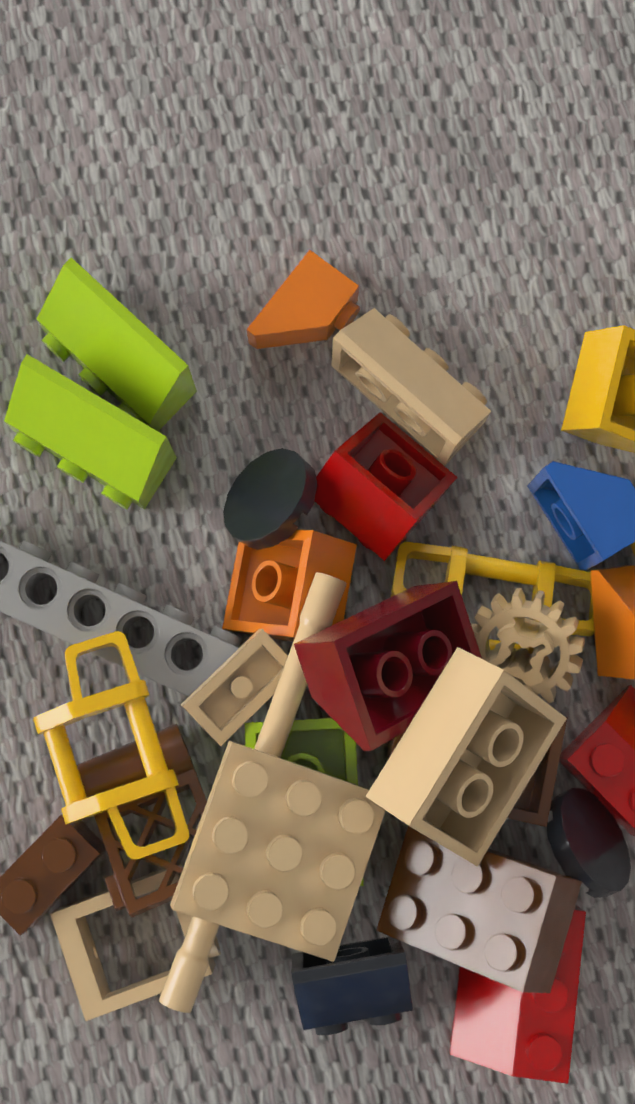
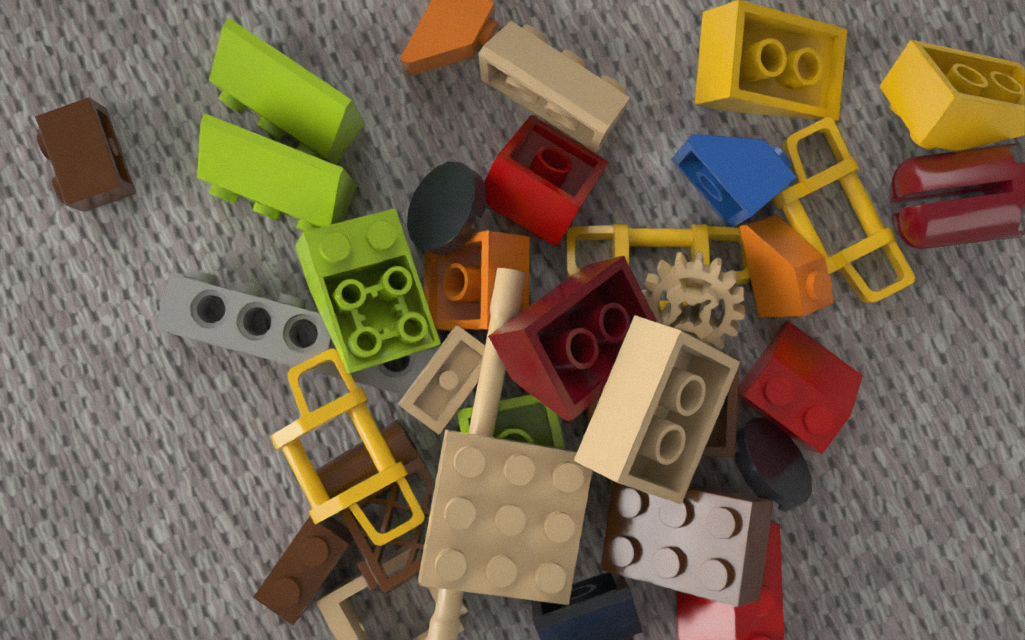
camera: 10 degrees left, 5 degrees up
none -> lime slope [295,208,441,374]

